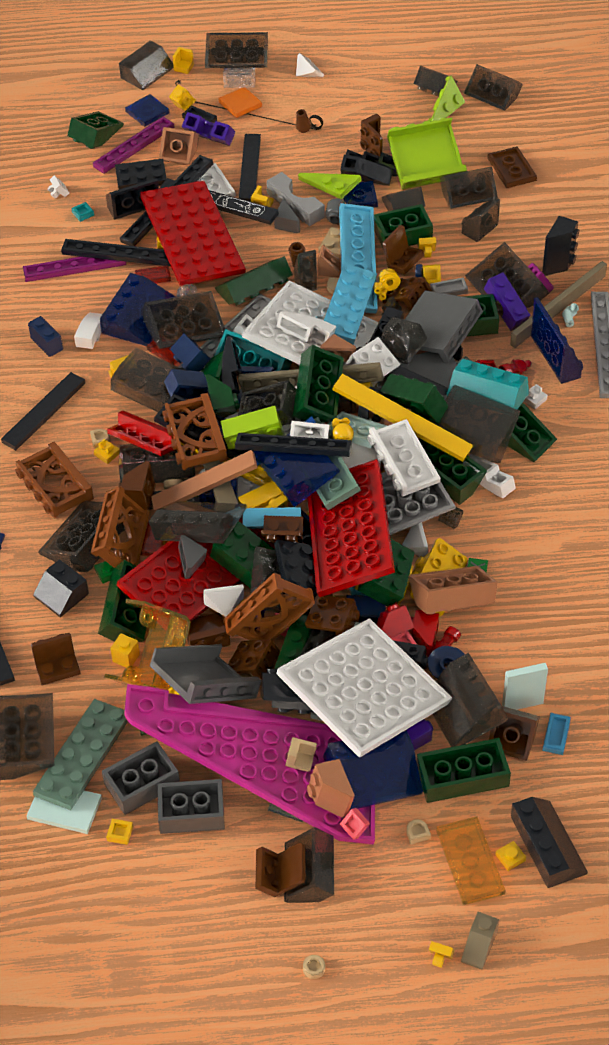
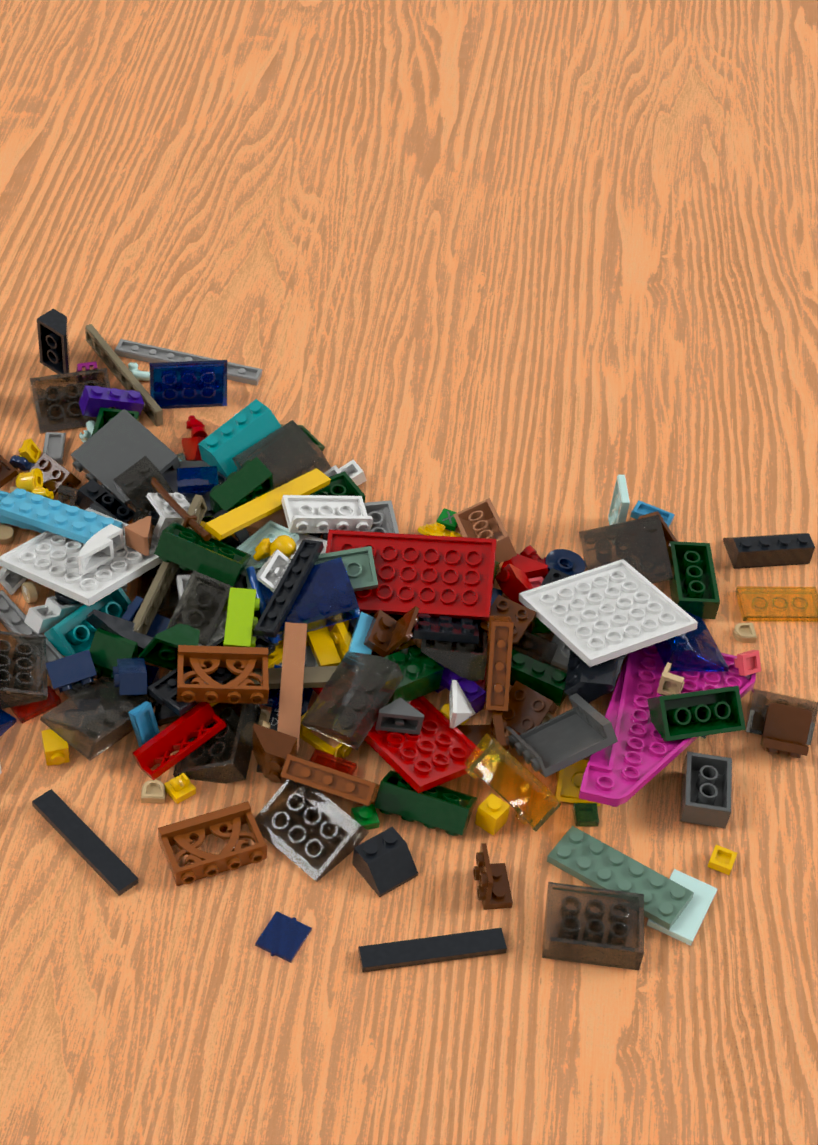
camera: 85 degrees left, 5 degrees down
dark grey brick [102,741,180,815] -> none
nougat slope [307,759,355,818] -> none
yellow plate [495,841,526,871] -> none
none -> dark azure tile [128,701,160,747]
none -> reddish brown sword [151,477,211,541]
none -> clear blue tile [177,466,219,493]
none -> dark green slope [647,686,746,741]

